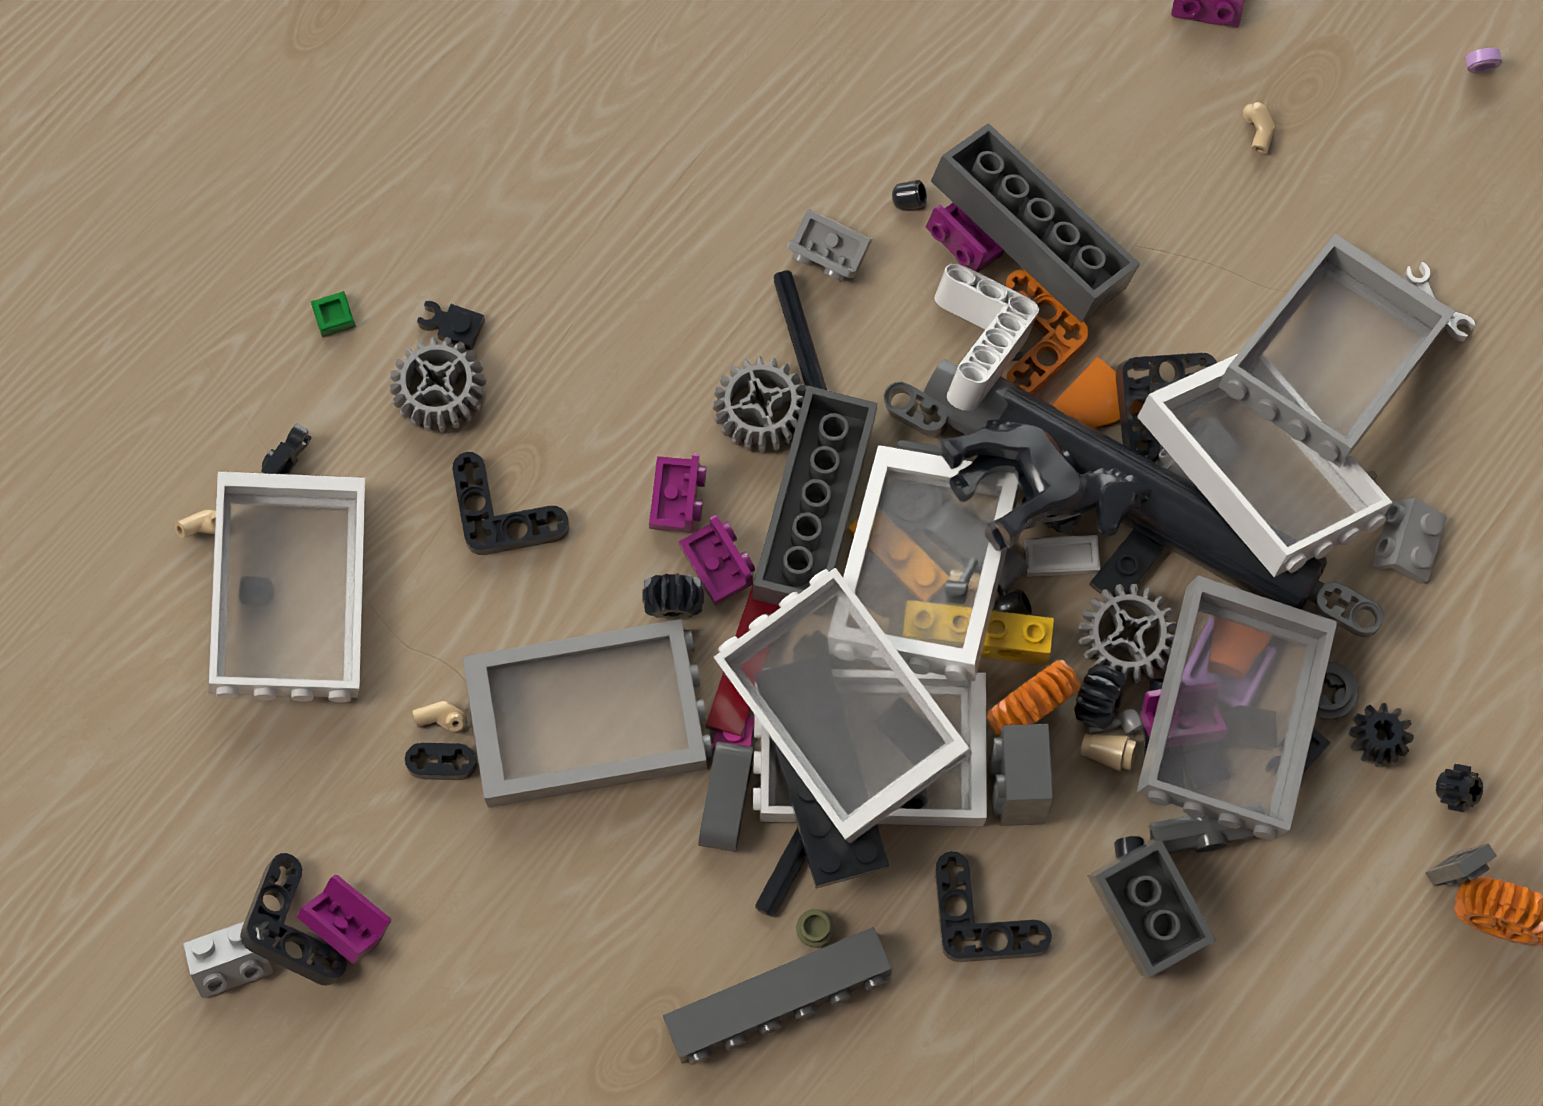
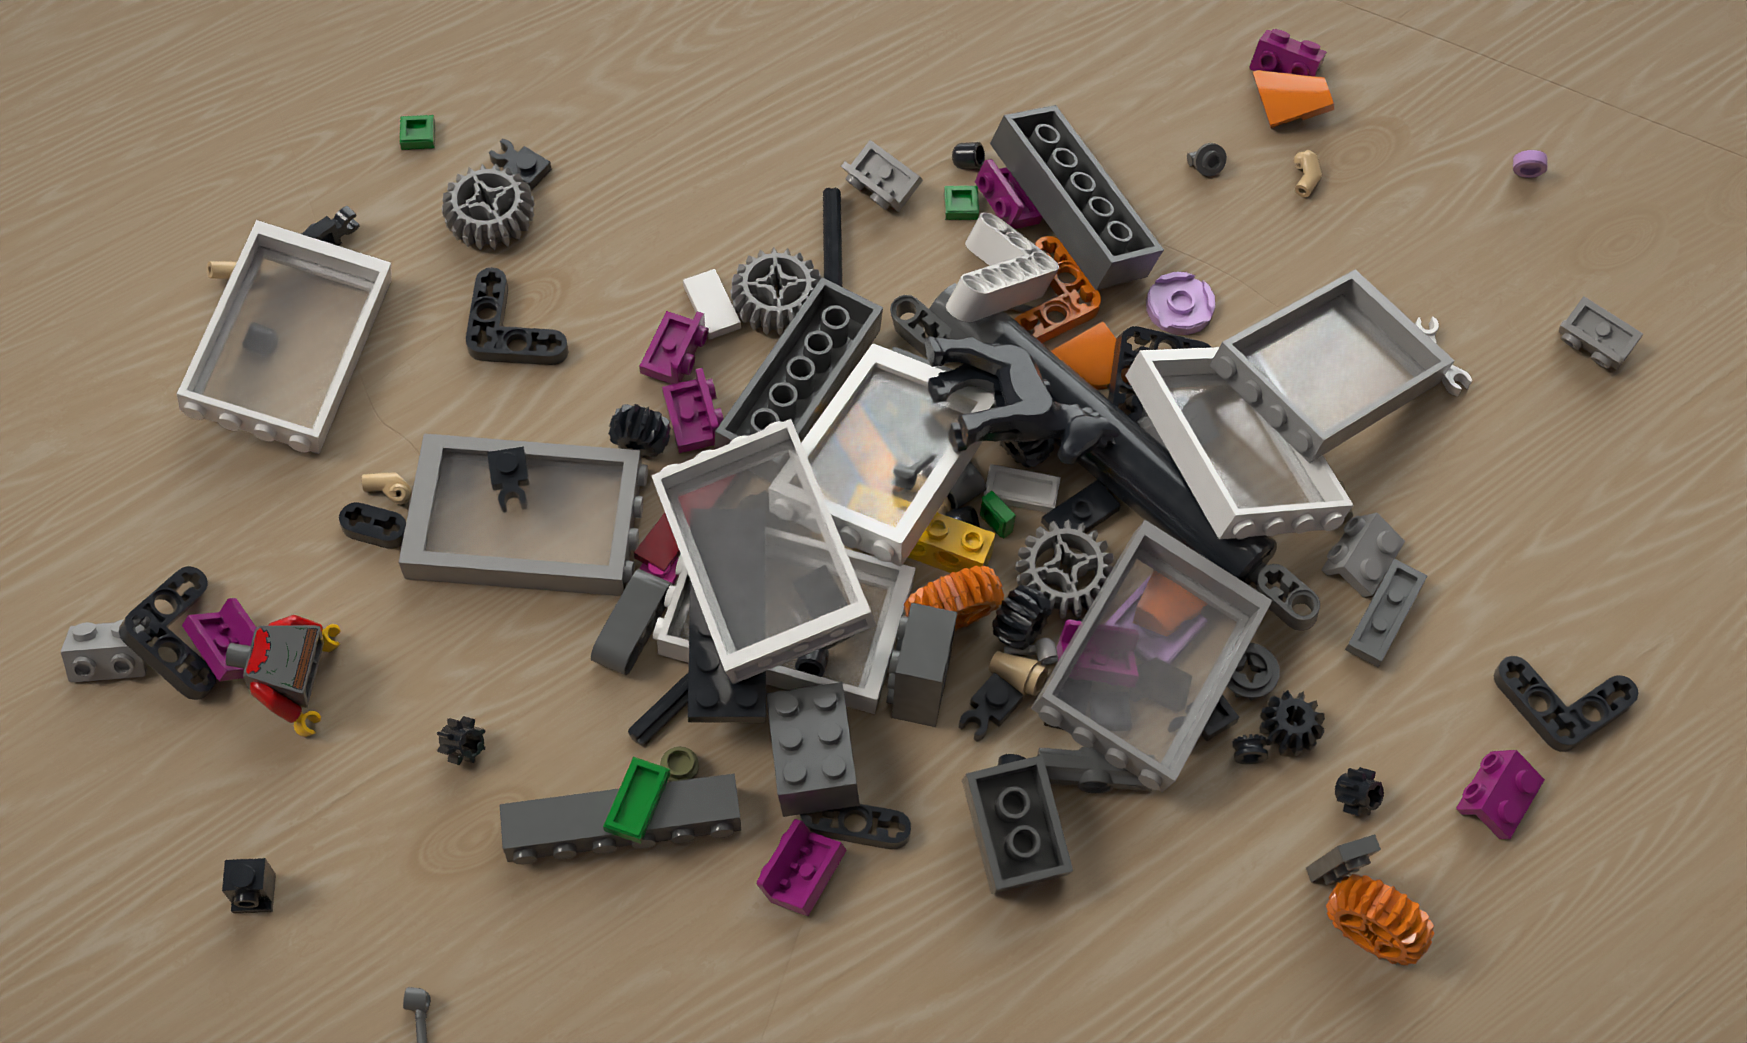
camera: 10 degrees right, 10 degrees down
none -> torso [226,615,341,737]
none -> black gear [437,716,486,765]
none -> black plate [487,446,530,513]
none -> green tile [603,756,671,844]
none -> white tile [683,269,741,340]
none -> magenta bracket [756,819,847,916]
none -> dark grey brick [766,682,860,817]
none -> green tile [944,186,979,220]
none -> black plate [959,672,1024,742]
none -> green tile [980,490,1016,539]
none -> lavender tile [1146,272,1215,335]
none -> dark grey plate [1187,143,1227,176]
none -> black bush [1232,734,1268,764]
none -> orange slope [1253,70,1334,128]
none -> dark grey plate [1345,559,1427,668]

